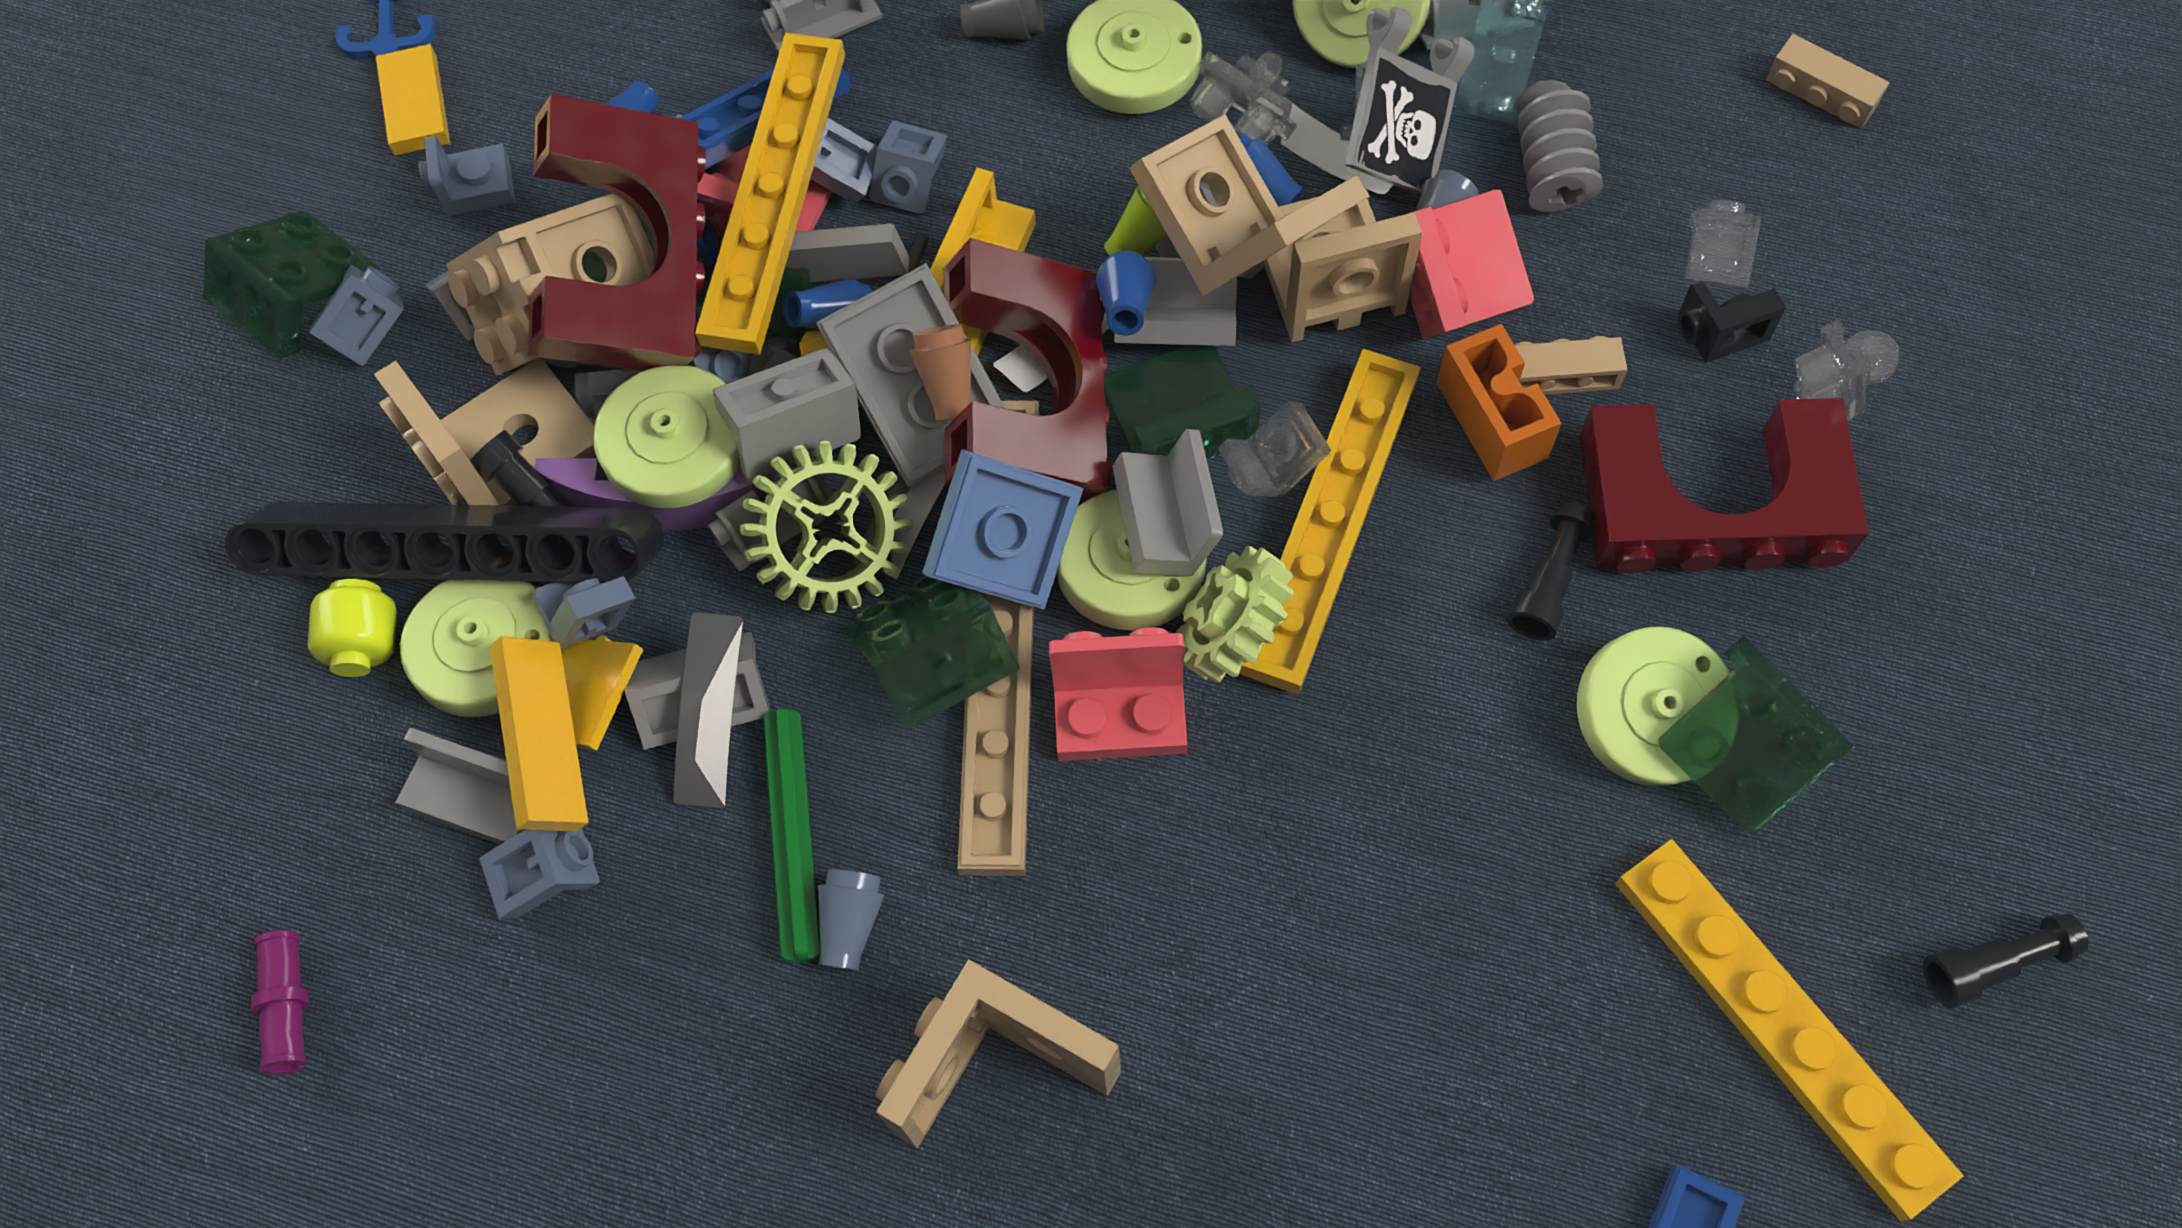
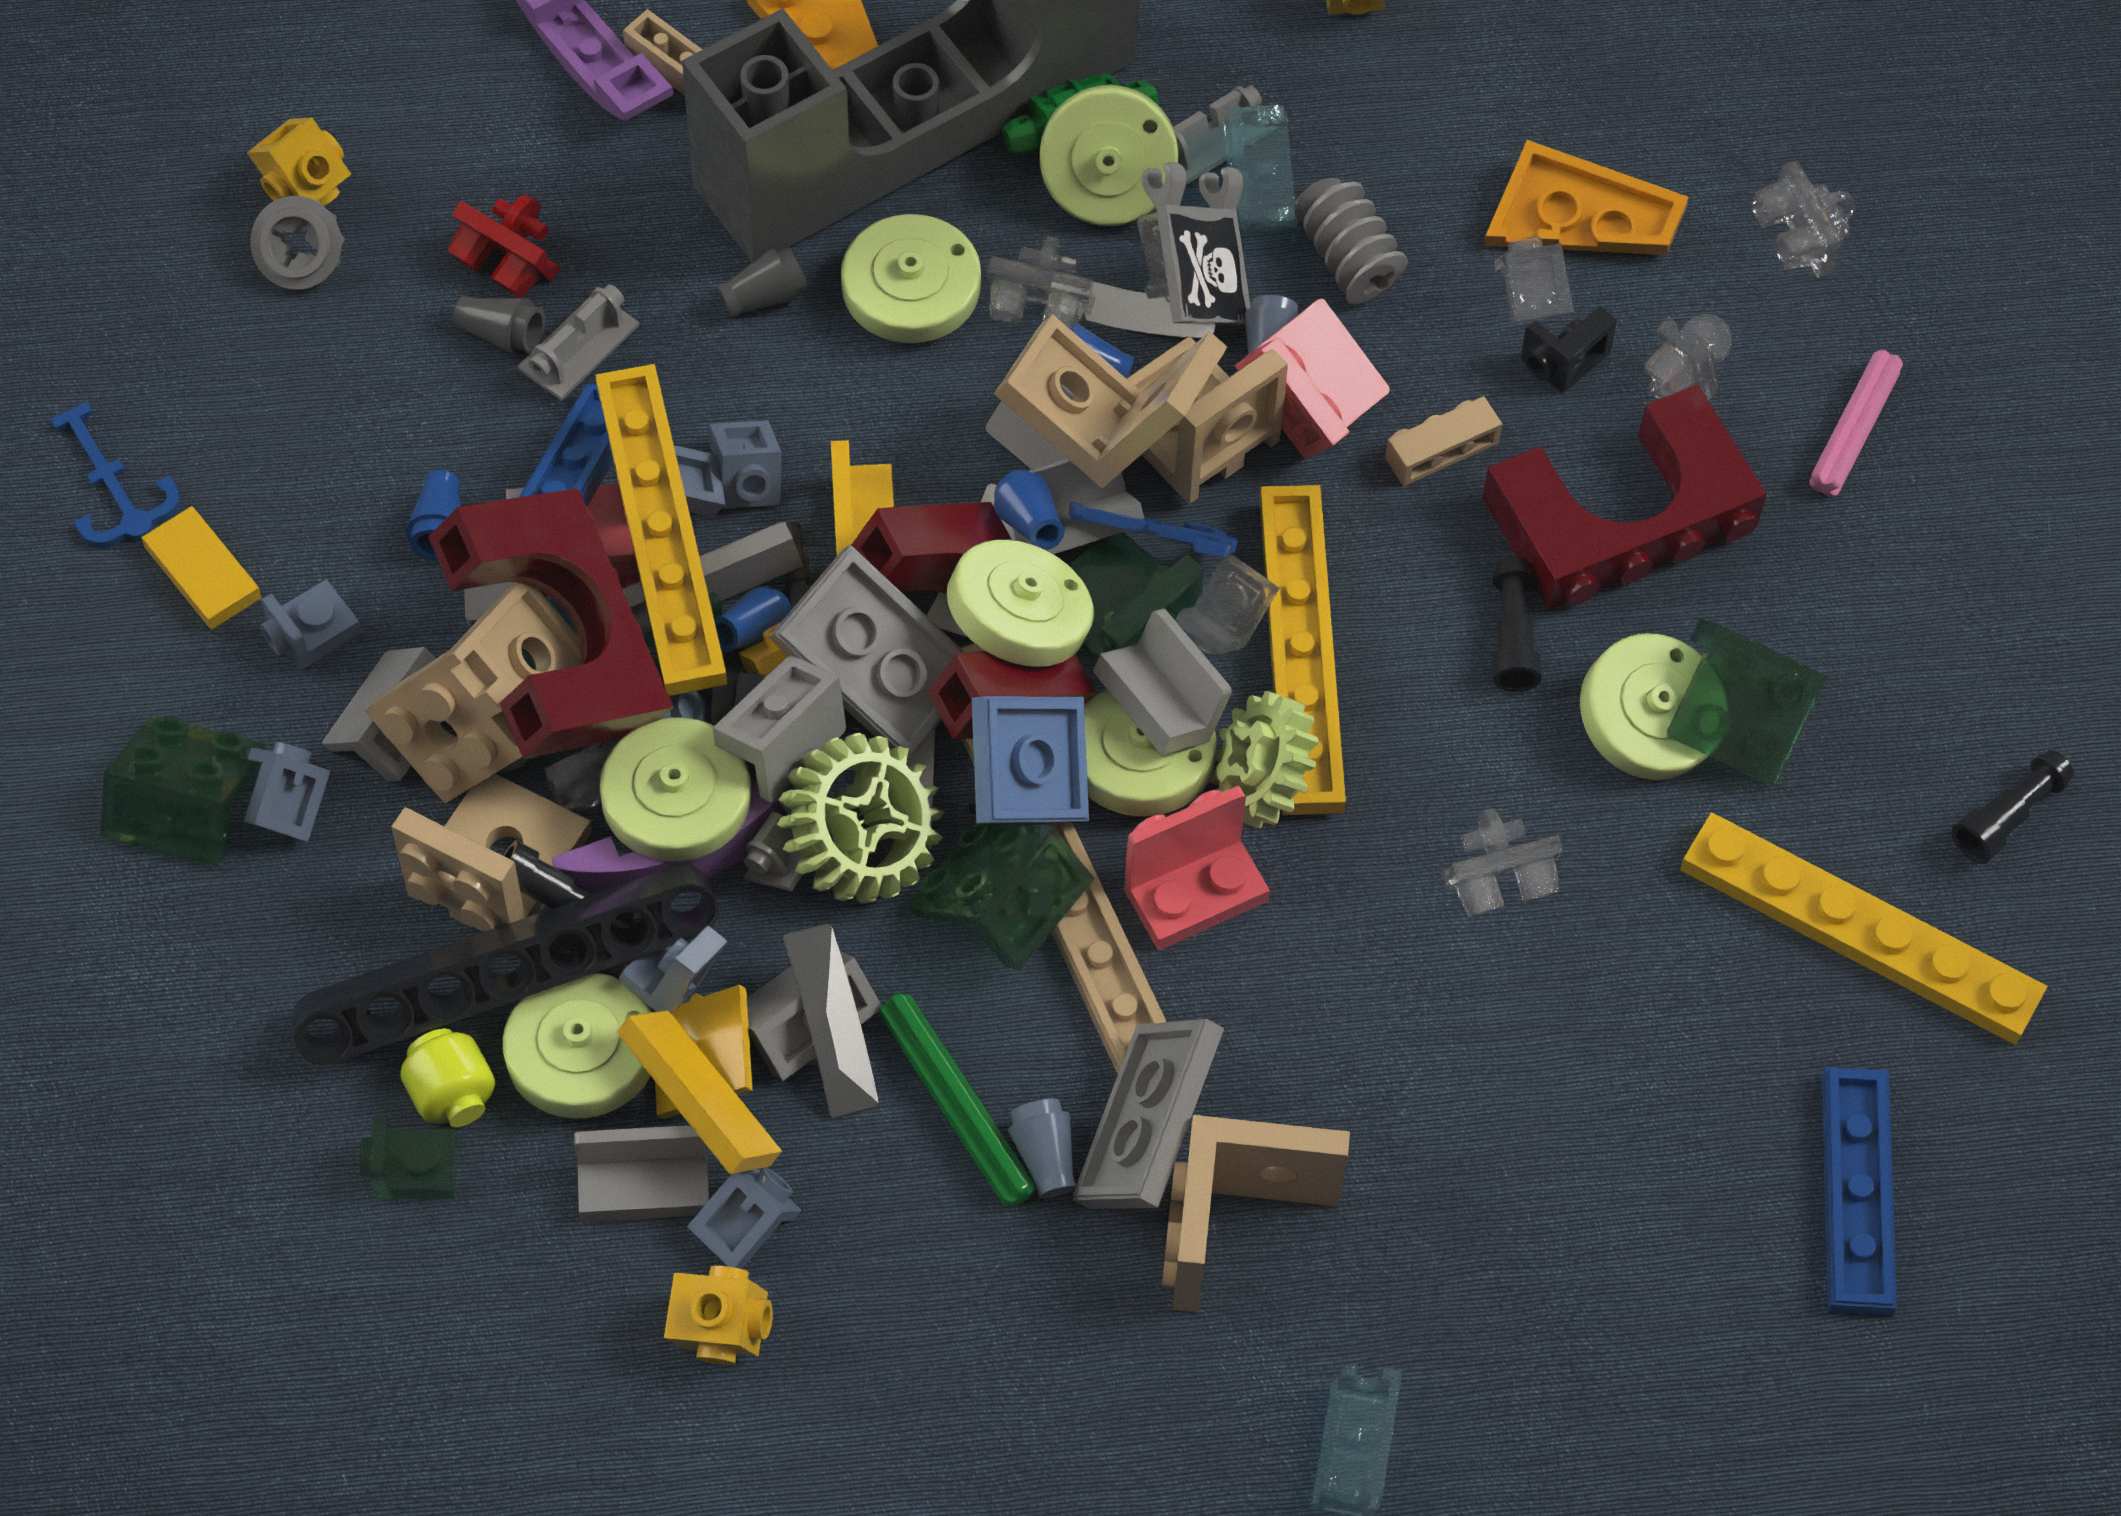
camera: 30 degrees left, 5 degrees down
magenta pin [251,930,309,1075] -> none
nougat cone [909,324,971,421] -> none
lime cone [1104,185,1168,256] -> none
orange brick [1436,324,1562,481] -> none
tan piece [1766,34,1890,129] -> none
none -> clear green bracket [360,1116,458,1199]
none -> yellow brick [664,1266,773,1365]
none -> yellowish green wheel [947,540,1094,666]
none -> blue piece [1068,501,1238,557]
none -> light grey tile [1072,1019,1224,1209]
none -> clear hips [1440,808,1564,917]
none -> light orange wing [1484,140,1689,255]
none -> clear hips [1752,160,1856,278]
none -> bright pink axle [1809,350,1903,497]

